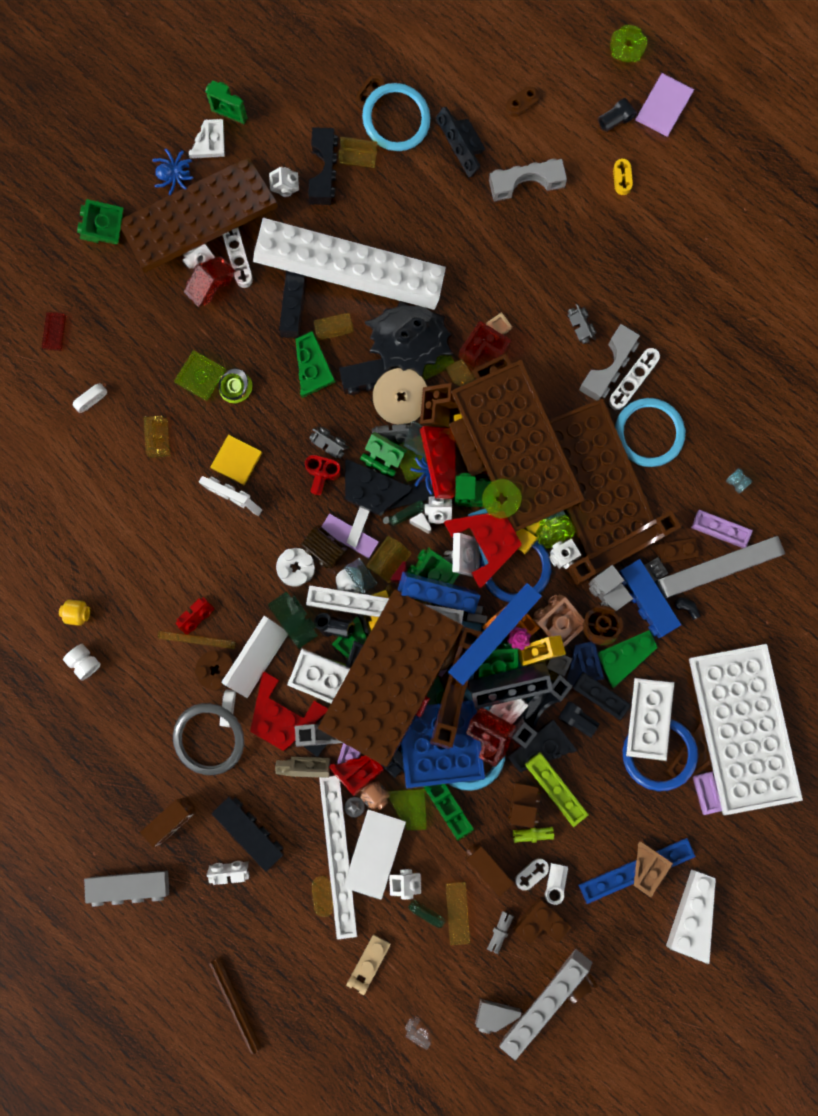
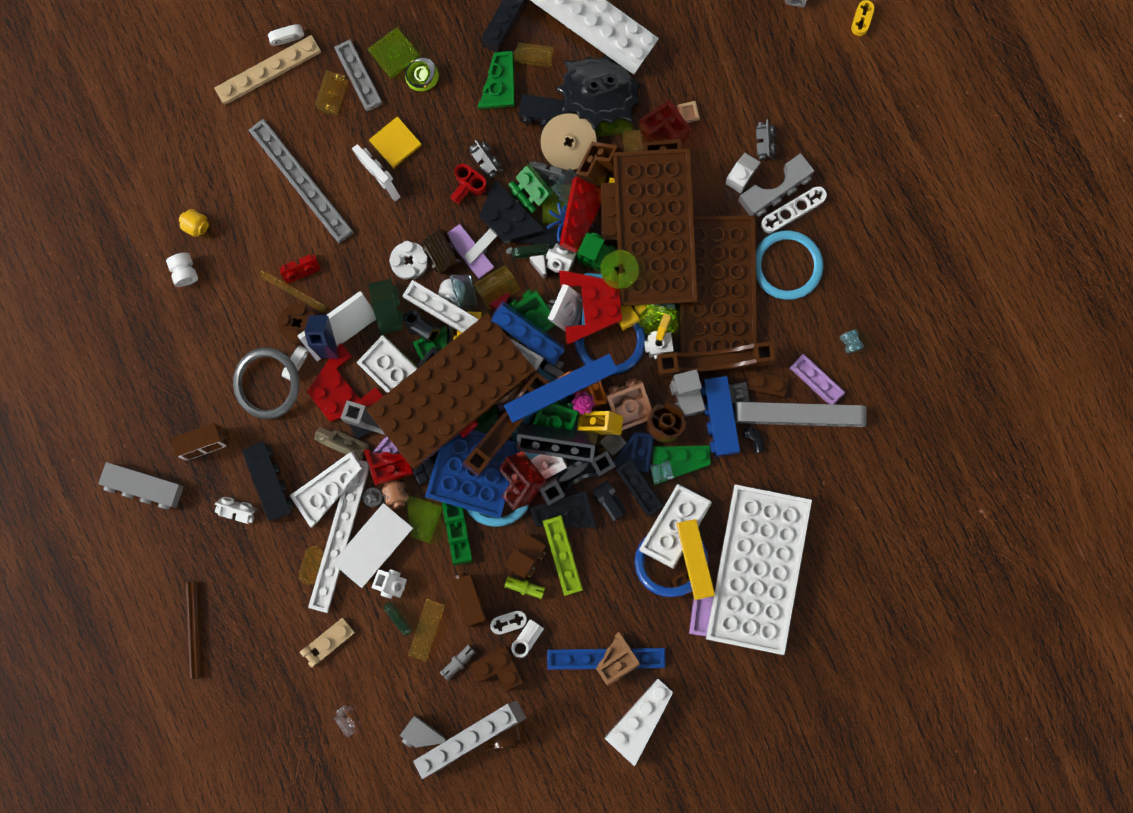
camera: 25 degrees right, 0 degrees up
none -> tan plate [214,35,321,106]
none -> light grey tile [249,119,354,244]
none -> white wing [290,452,363,528]
none -> dark blue slope [304,315,340,359]
none -> light grey tile [334,39,383,112]
none -> clear light blue wheel [650,460,674,484]
none -> yellow tile [656,313,671,341]
none -> yellow tile [676,519,715,600]
none -> white slope [725,153,761,193]

